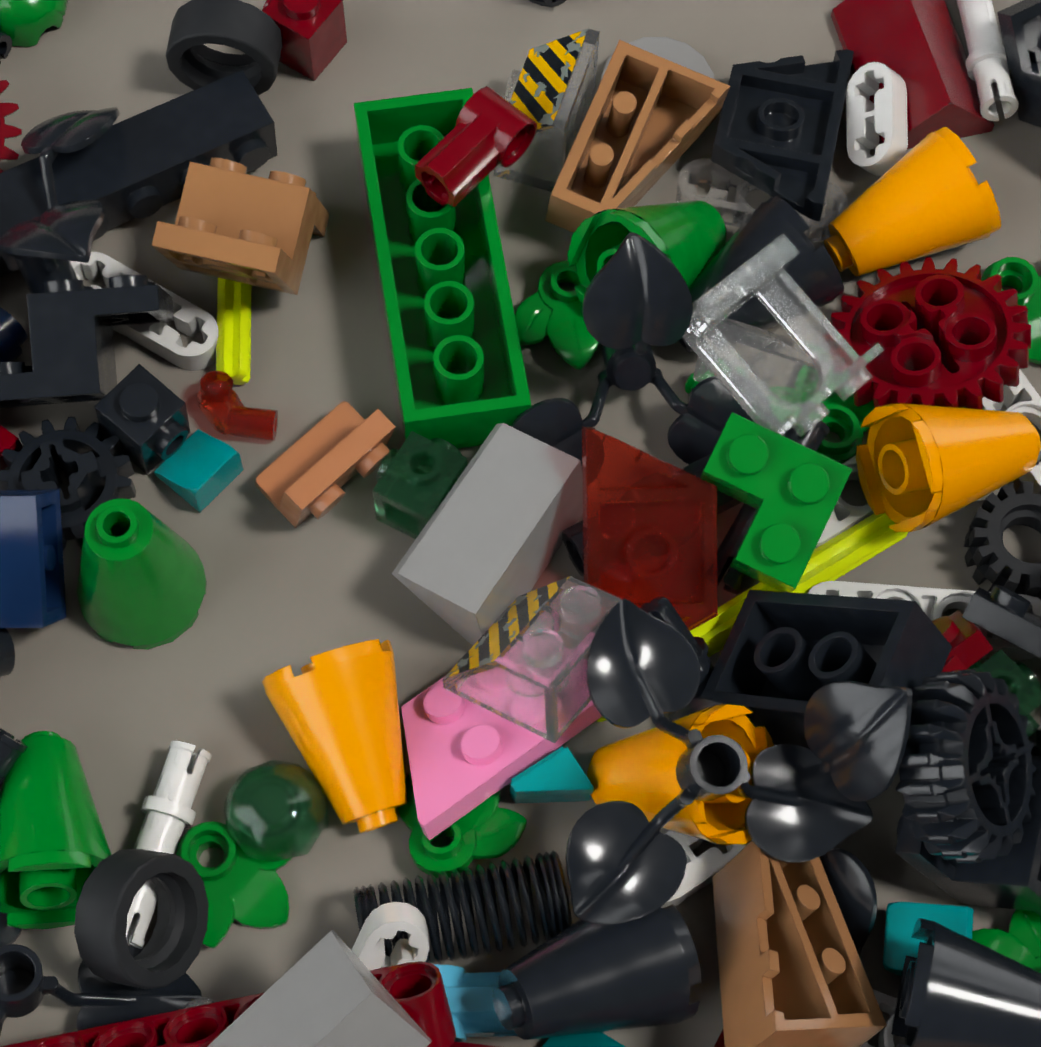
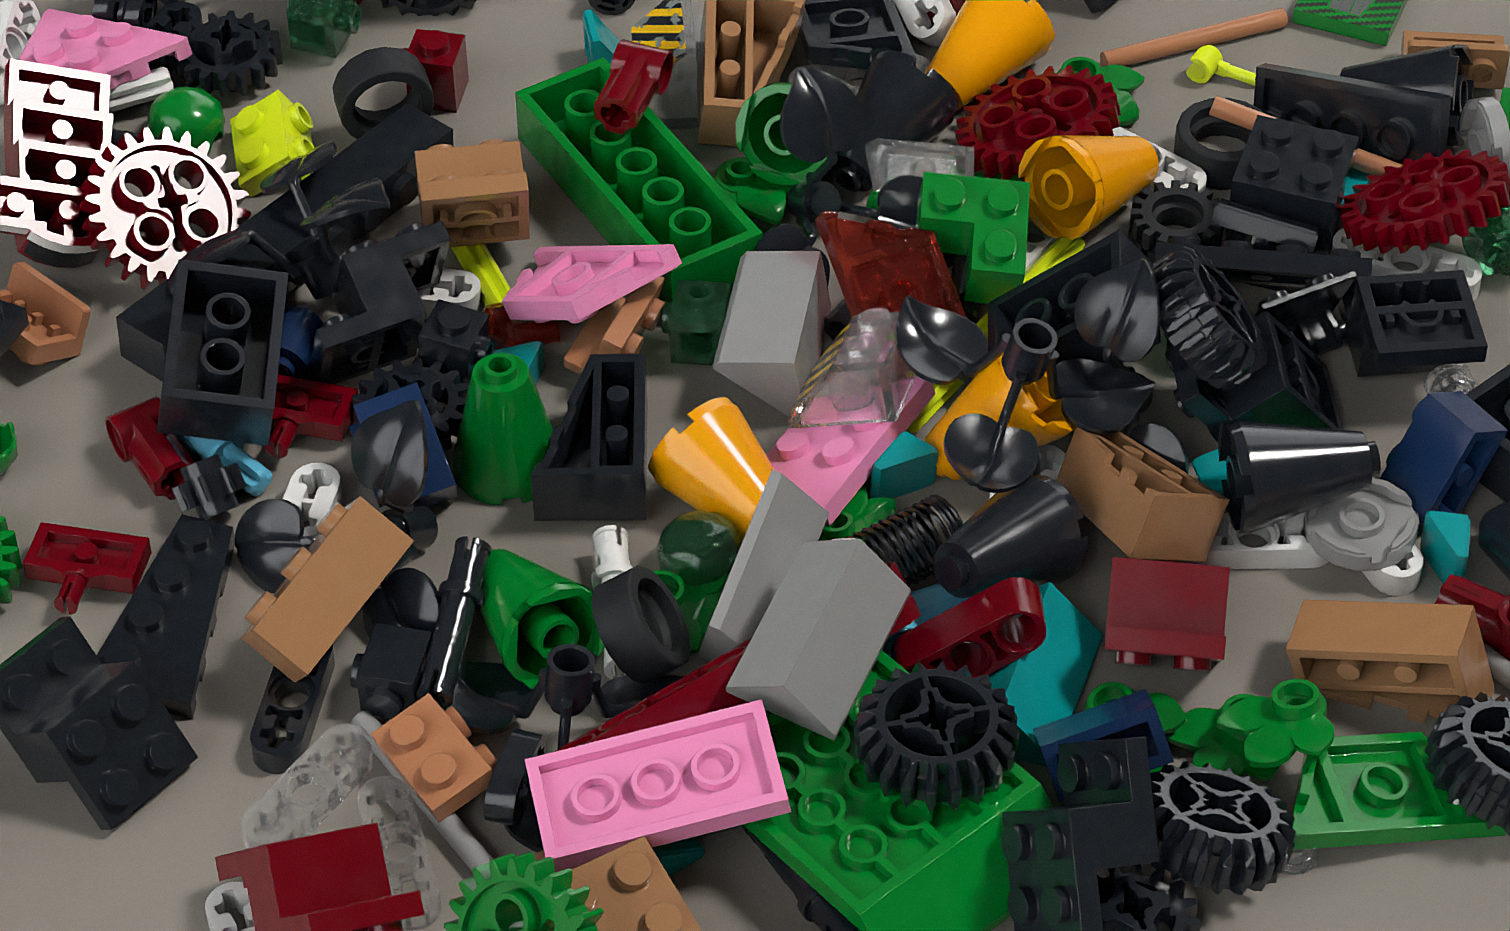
camera: 20 degrees left, 20 degrees down
clear panel [682,234,884,437] -> none
none -> neon yellow bracket [230,89,315,198]
none -> bright pink wing [502,244,682,324]
none -> black wedge [531,354,648,521]
none -> teal slope [582,9,620,64]
none -> light grey slope [697,470,829,661]

